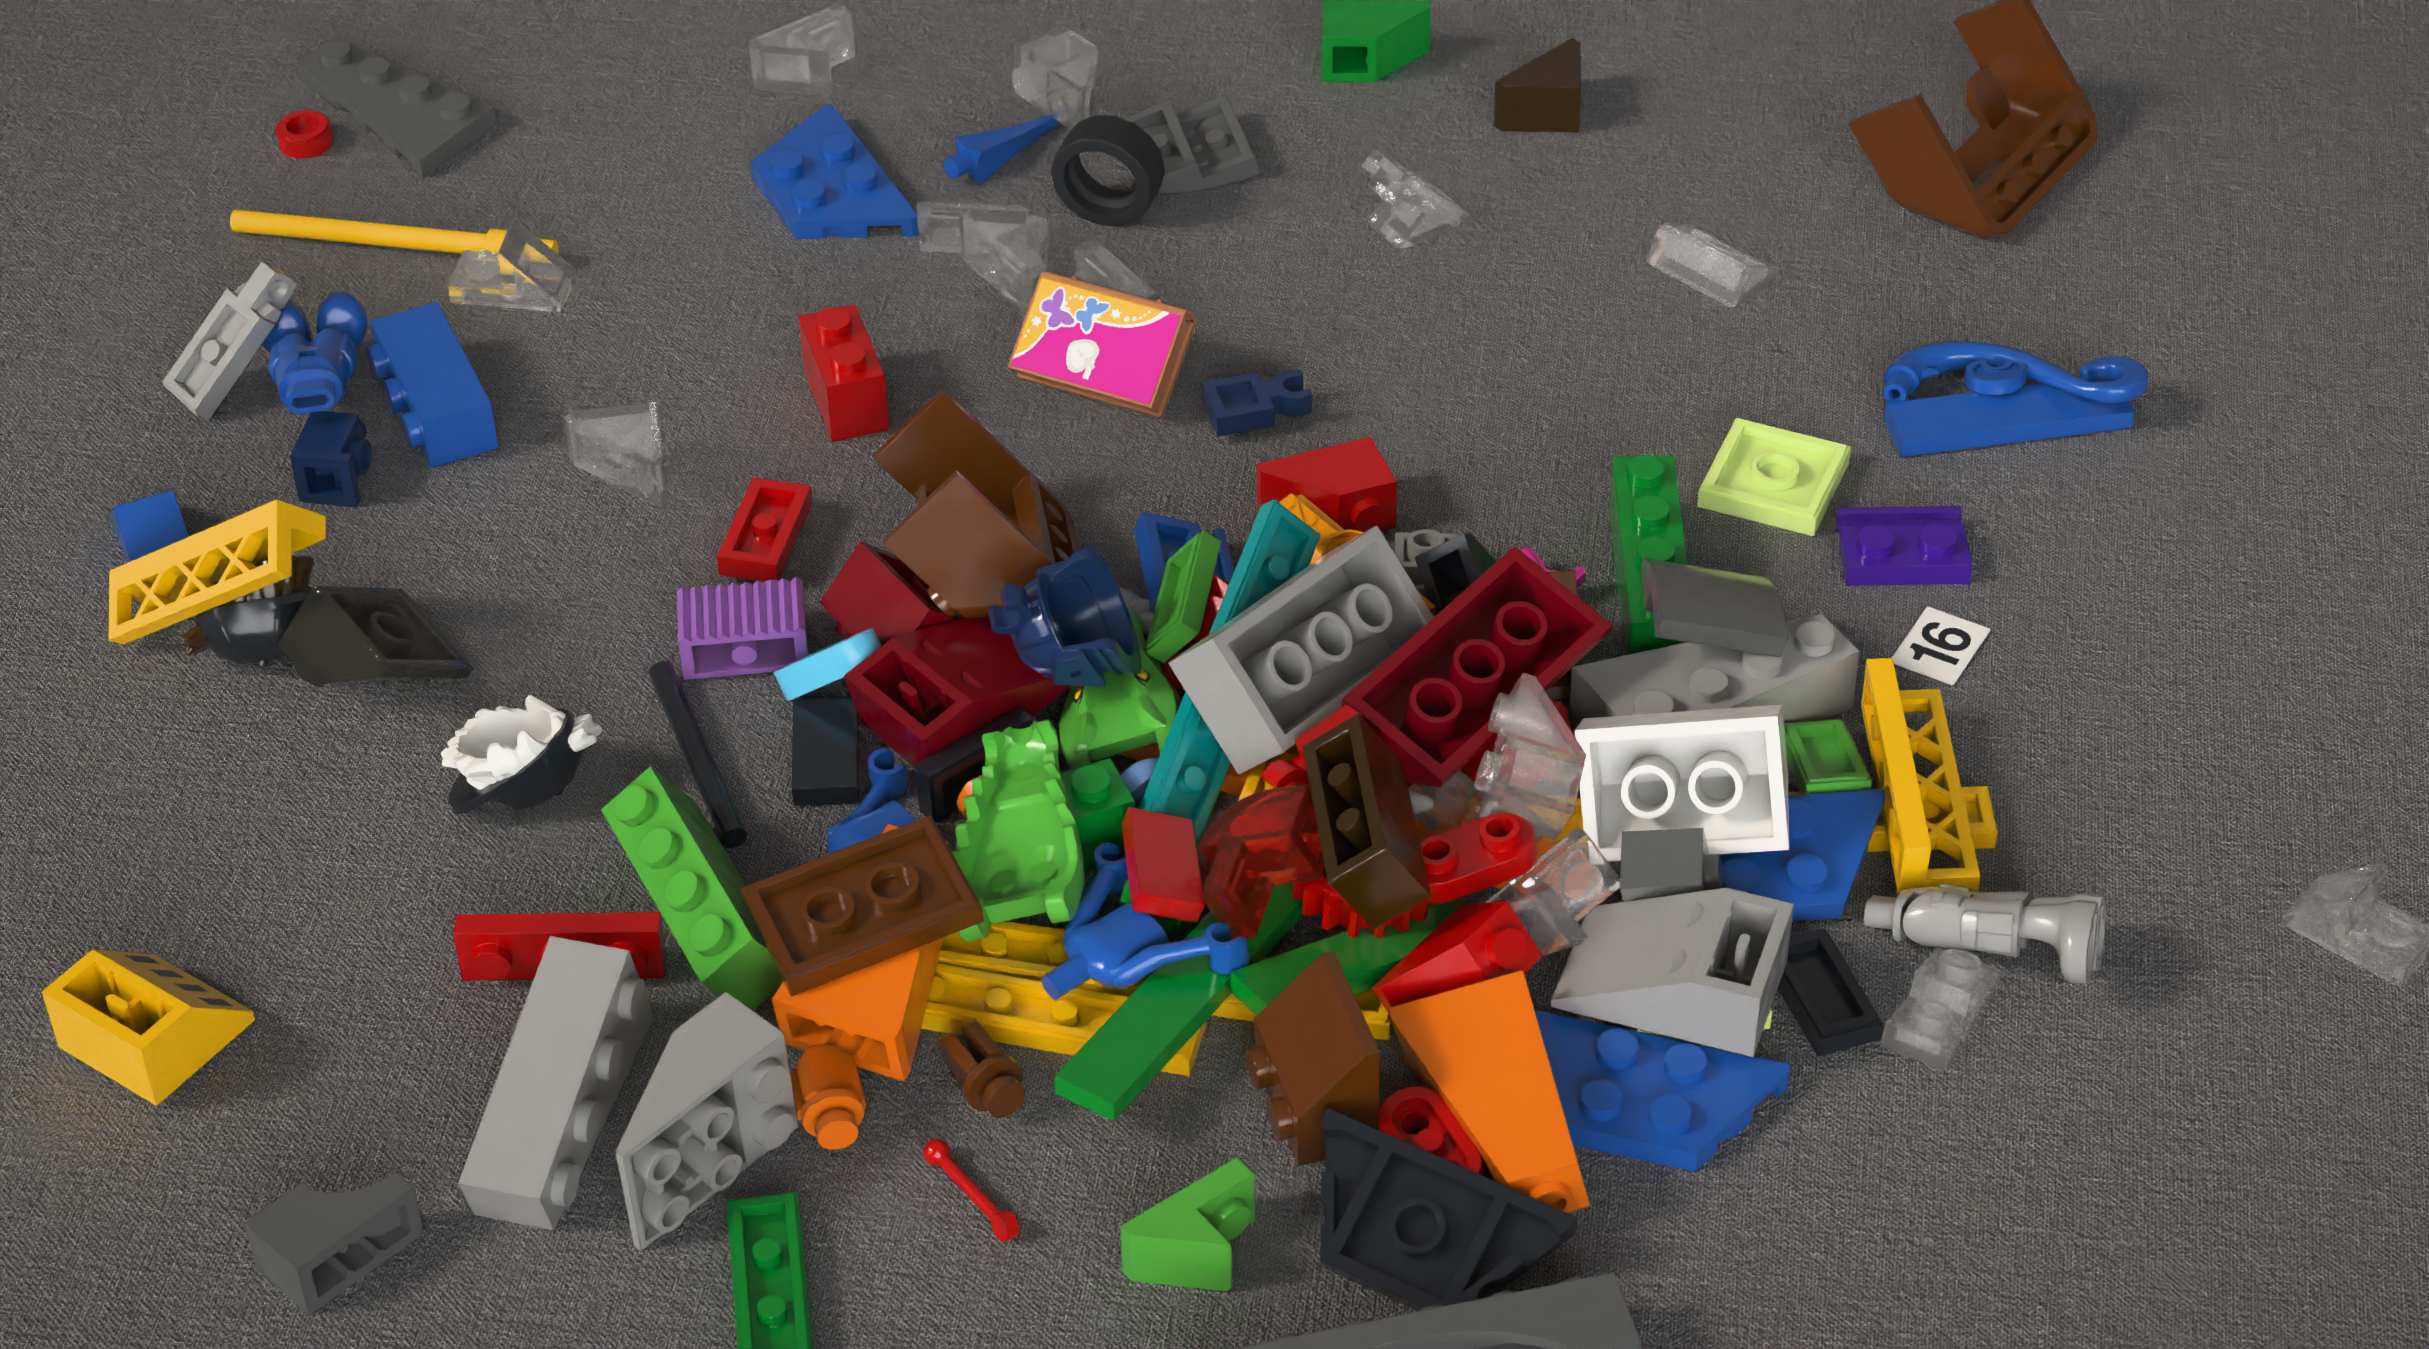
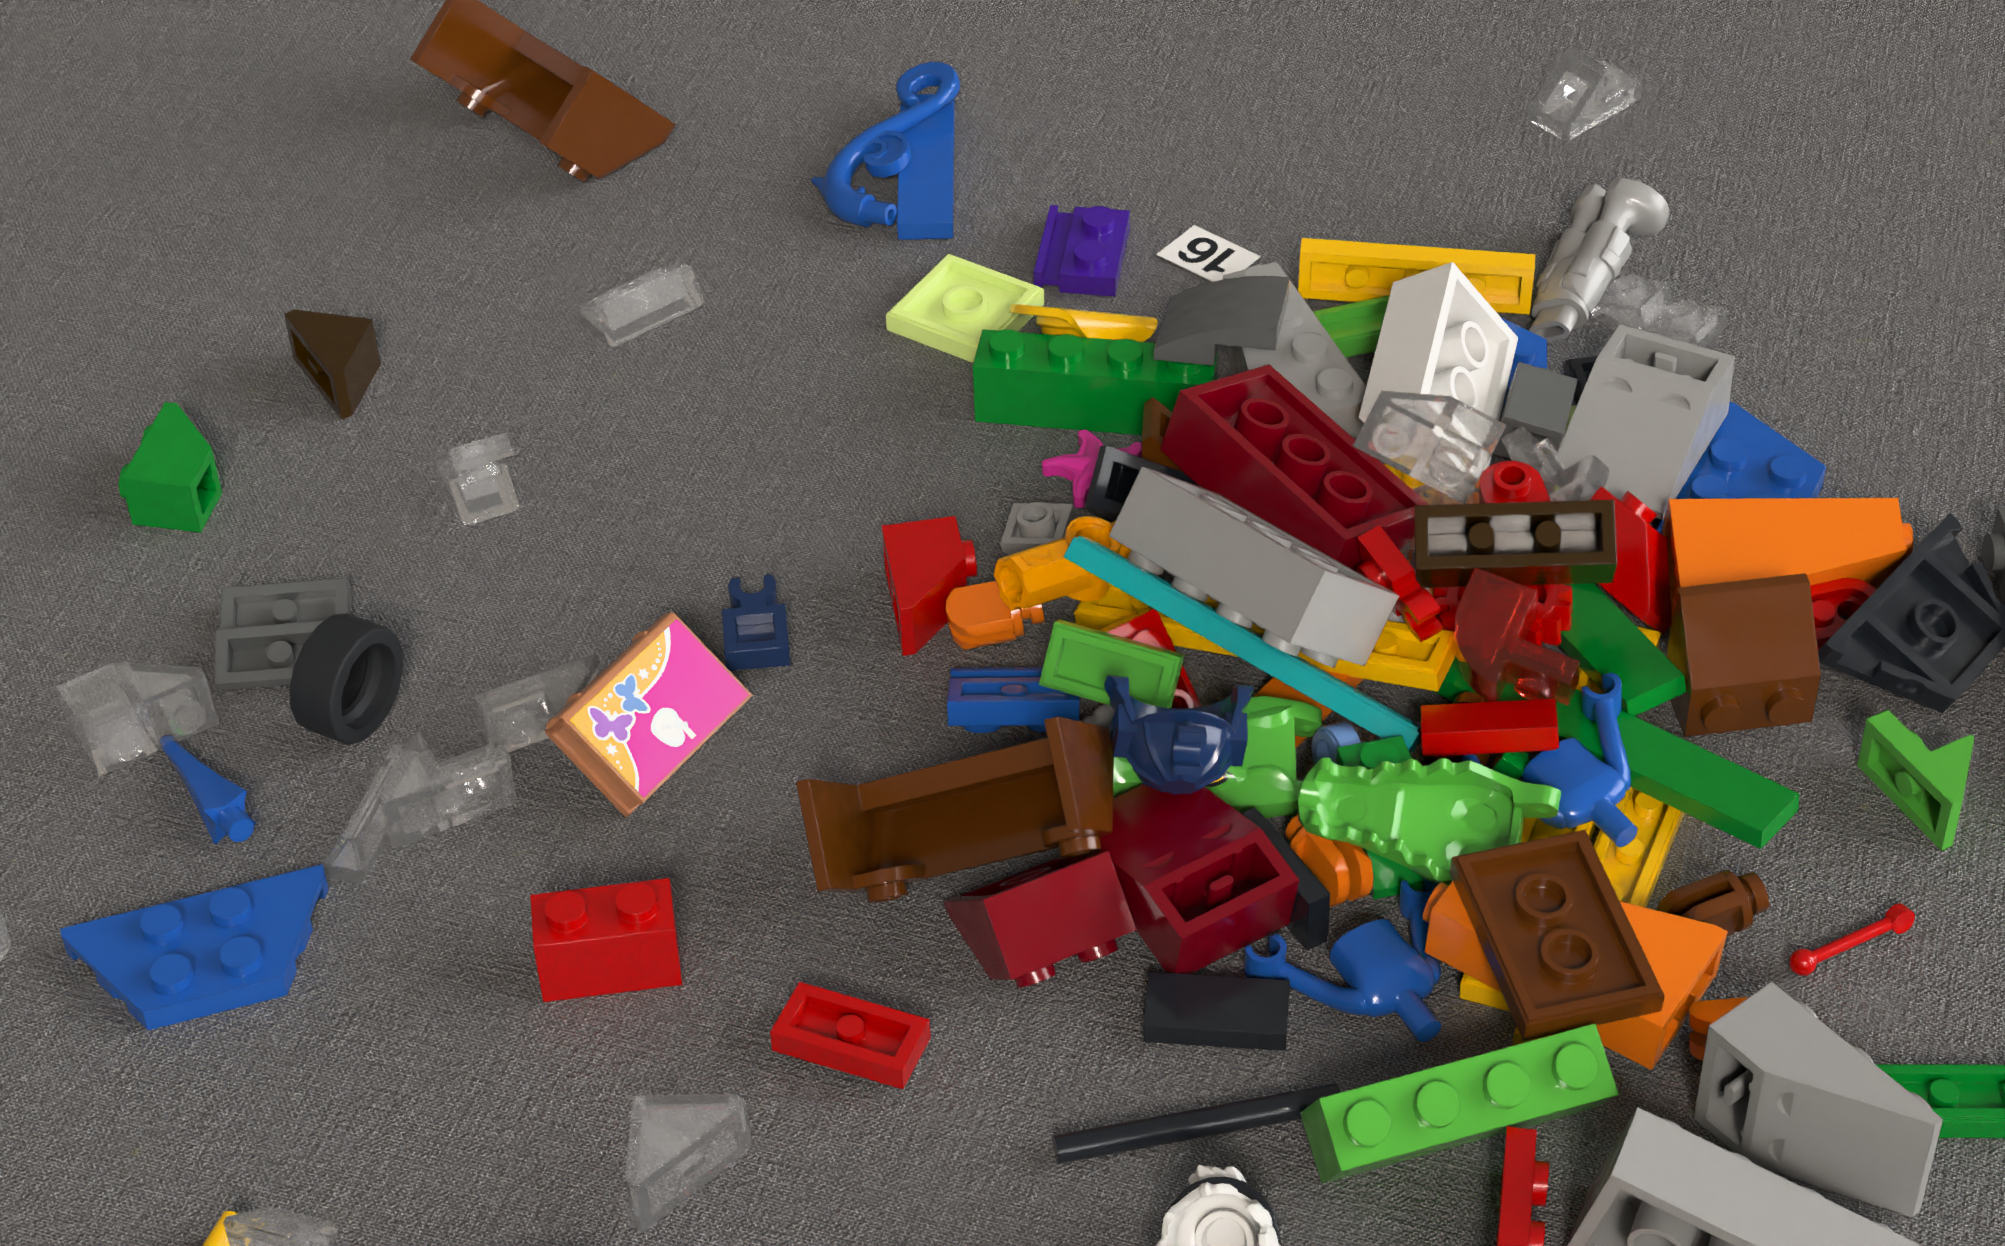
camera: 80 degrees left, 0 degrees up
medium lavender brick [677,577,809,680] -> none
medium azure beam [773,627,881,701] -> none
none -> yellow hat [1009,303,1158,342]

